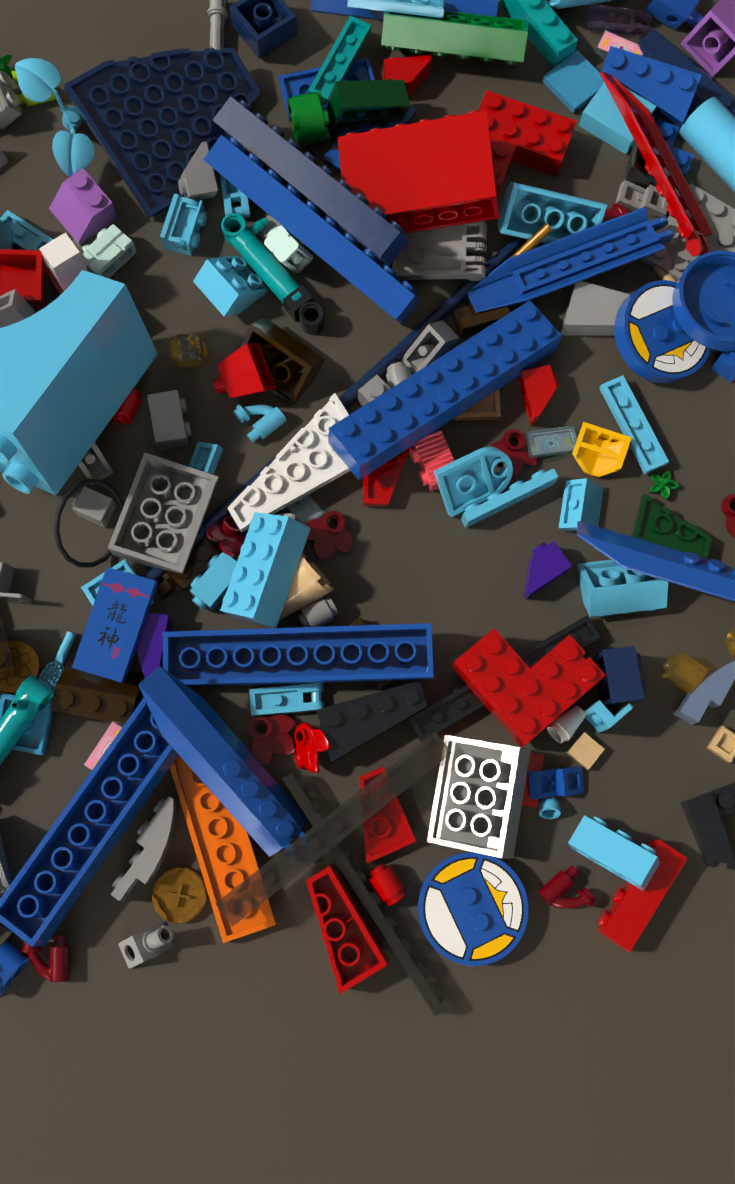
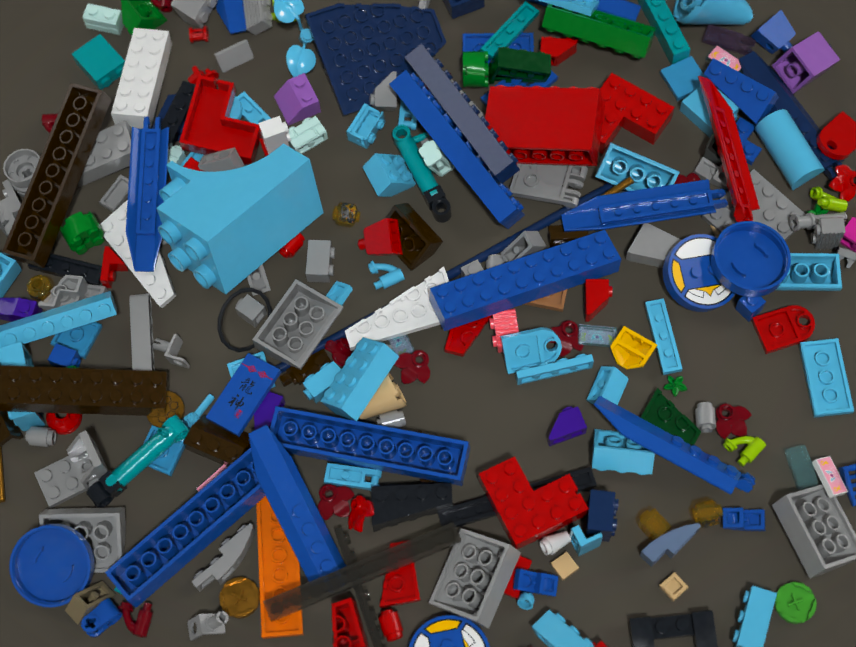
camera: 25 degrees right, 10 degrees down
none -> light grey brick [695,402,716,433]

